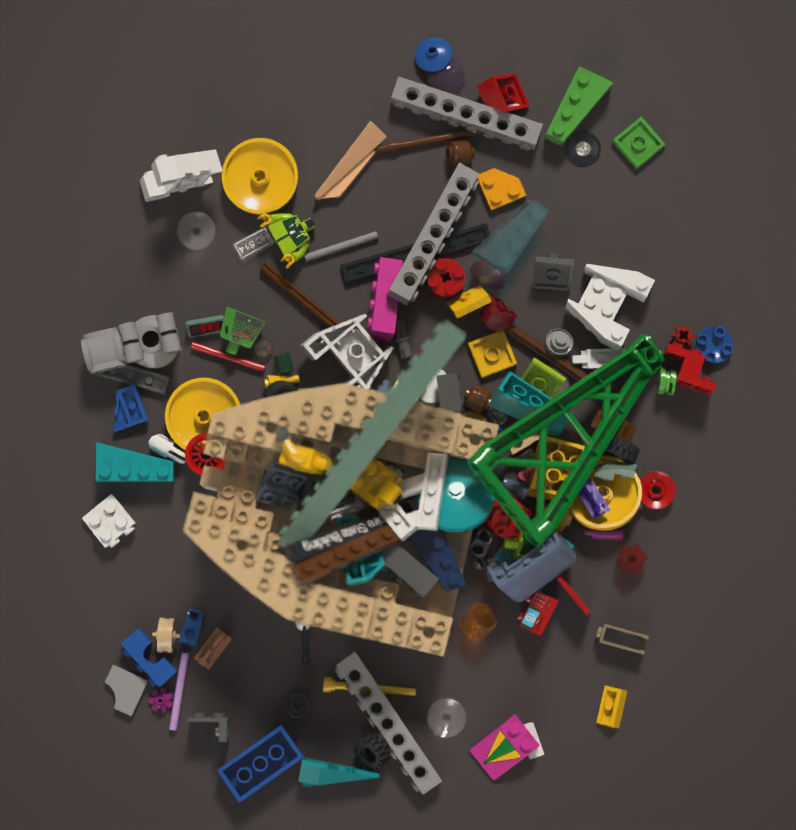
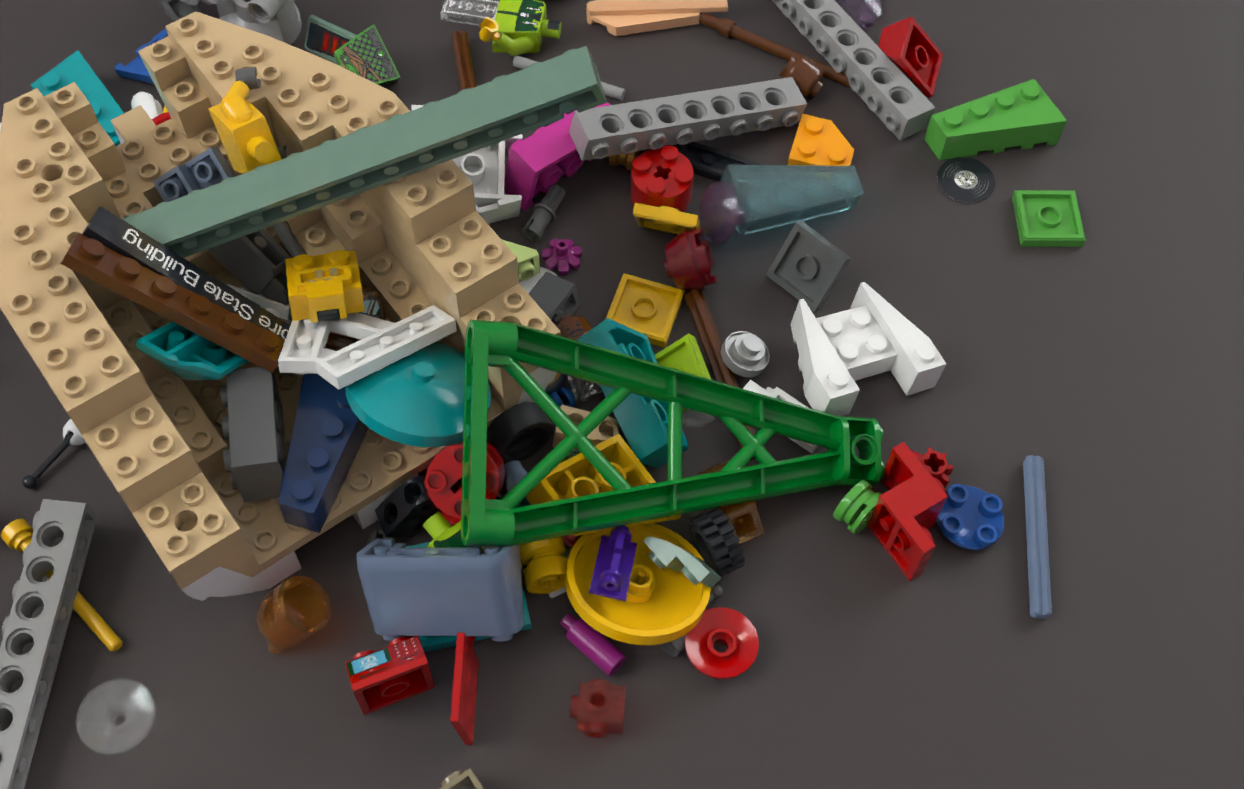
camera: 40 degrees right, 25 degrees down
none -> sand blue axle [1023,455,1052,619]

